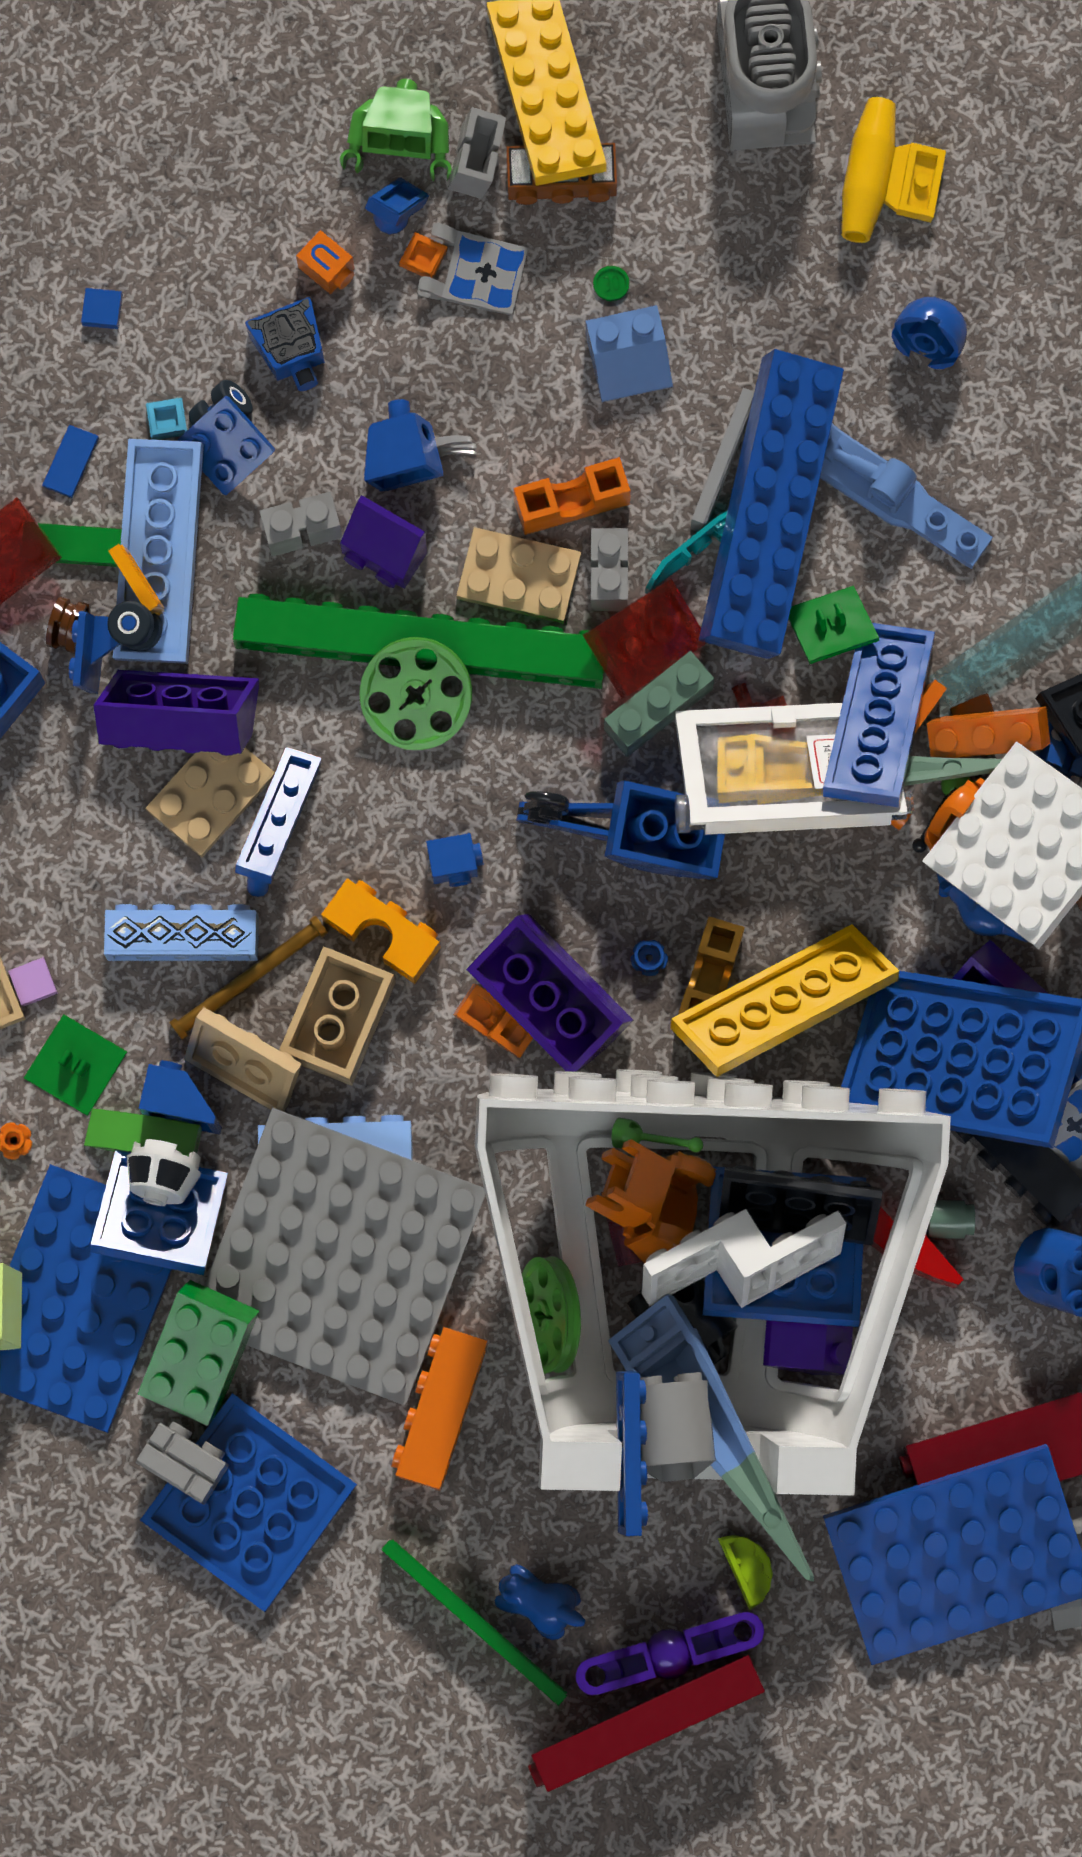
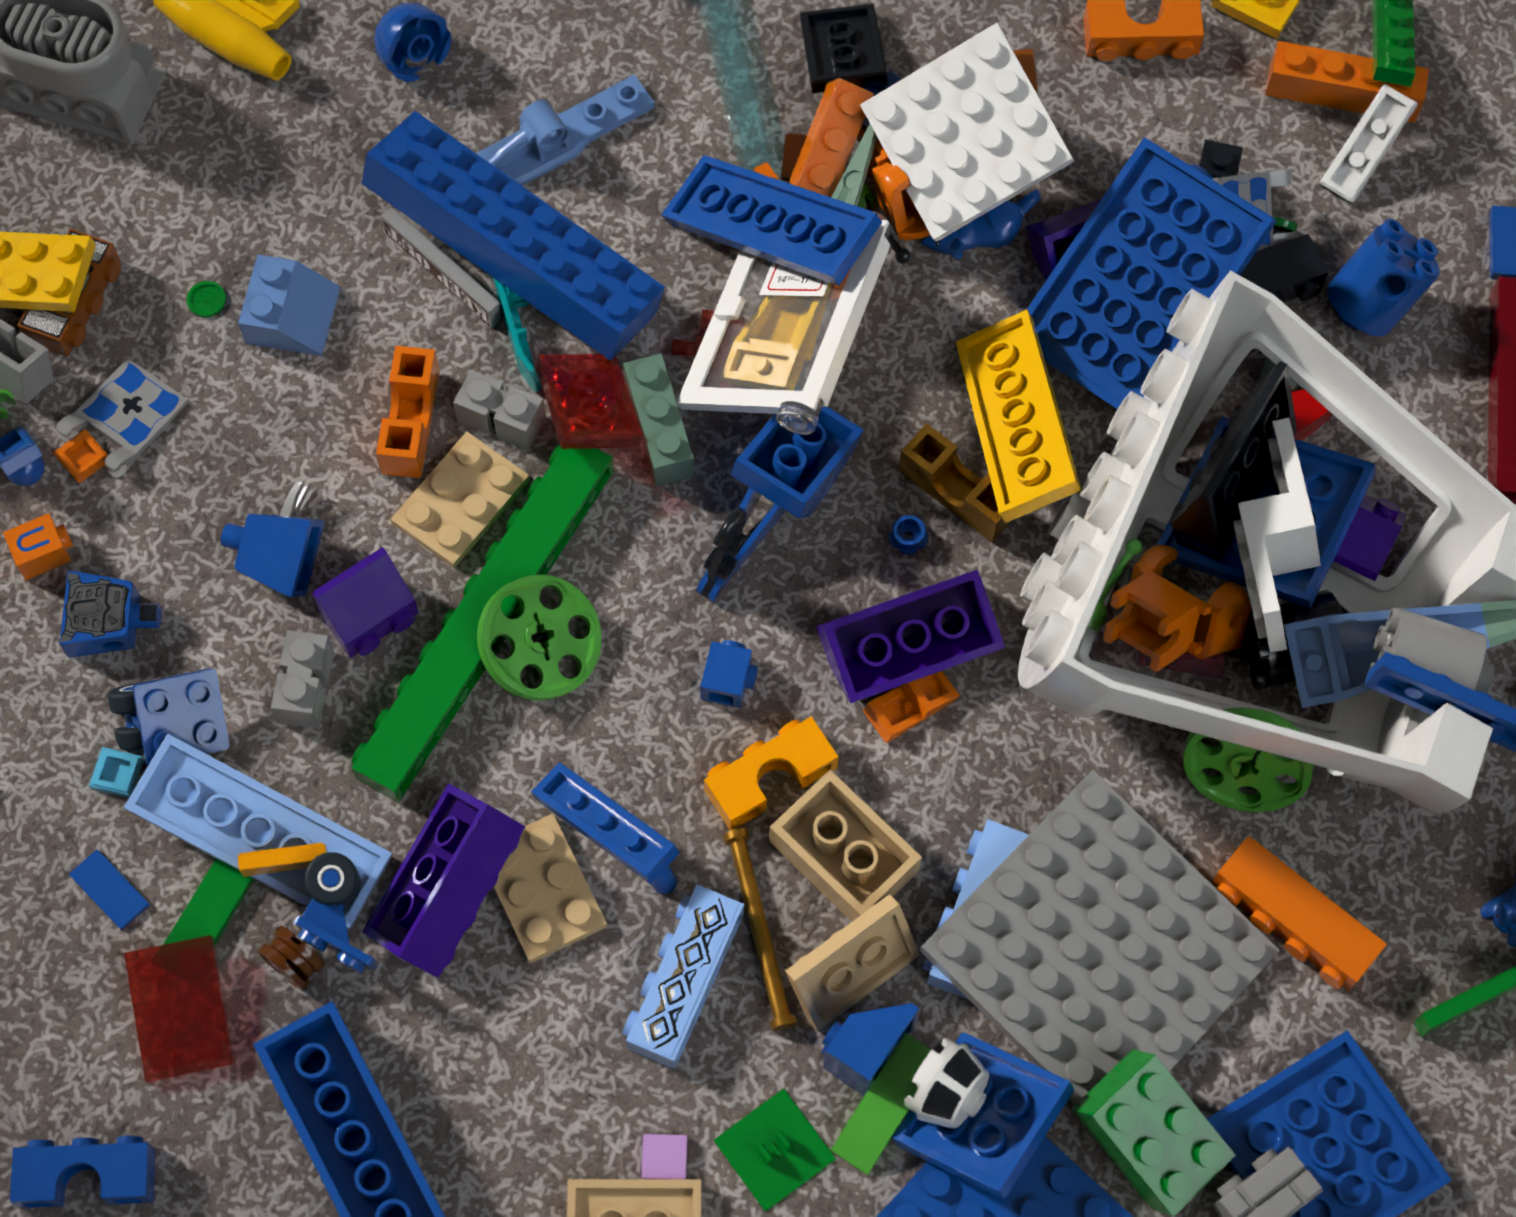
camera: 70 degrees left, 10 degrees down
green piece [788,585,879,665] -> none

